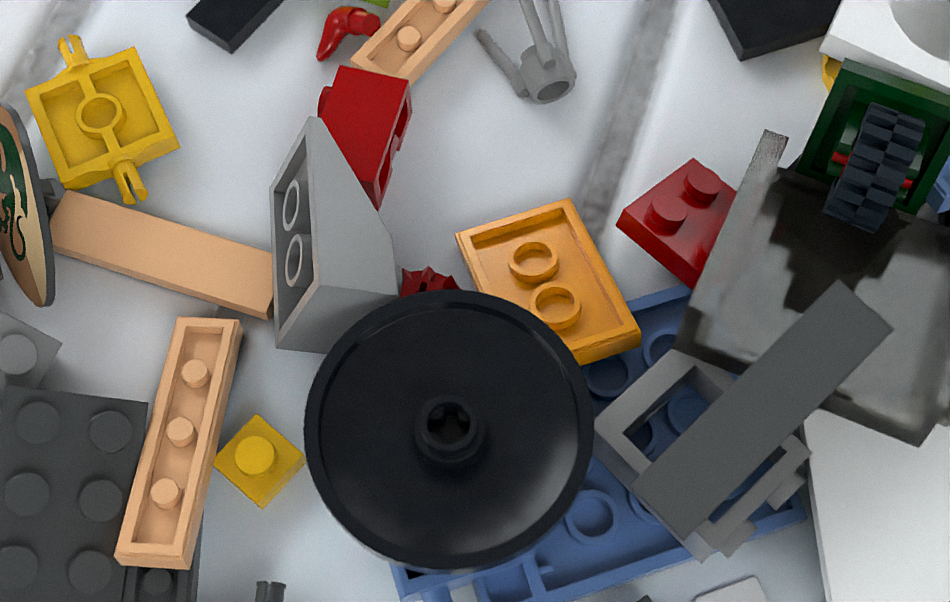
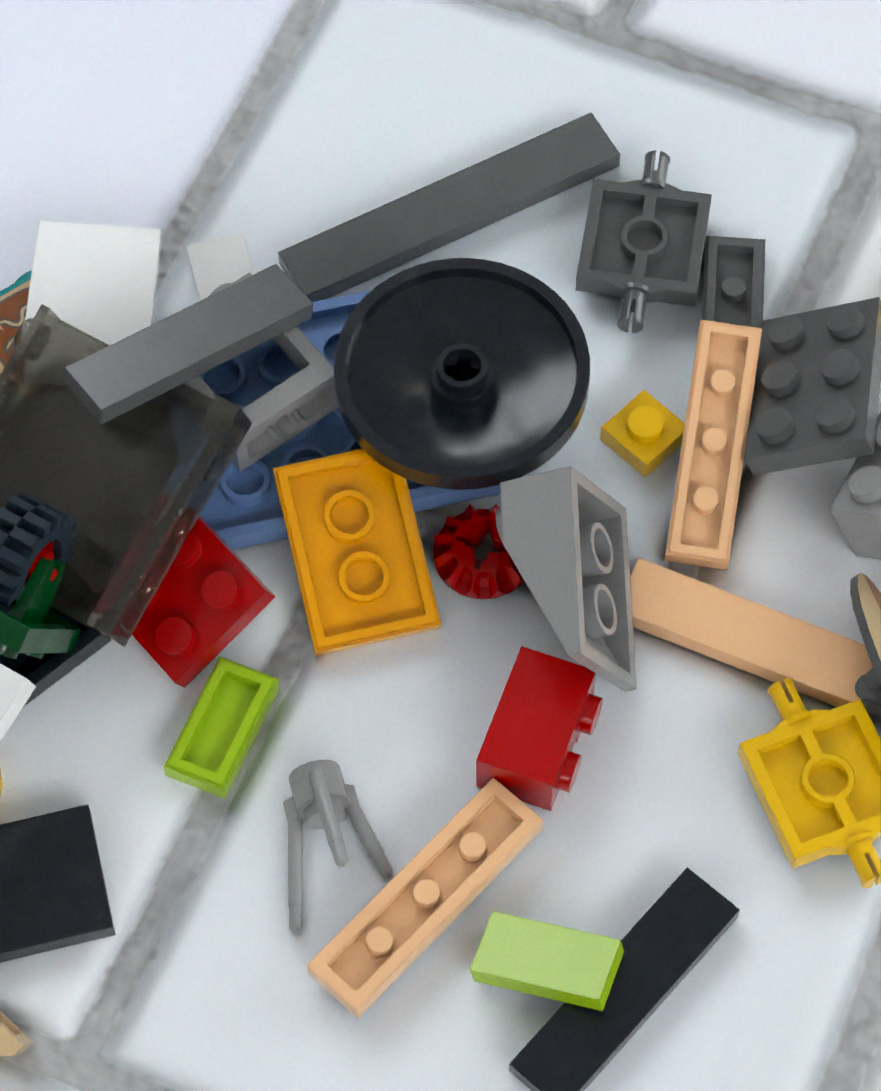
camera: 175 degrees left, 5 degrees down
red animal [316,6,381,62] -> none
none -> lime tile [164,656,280,799]

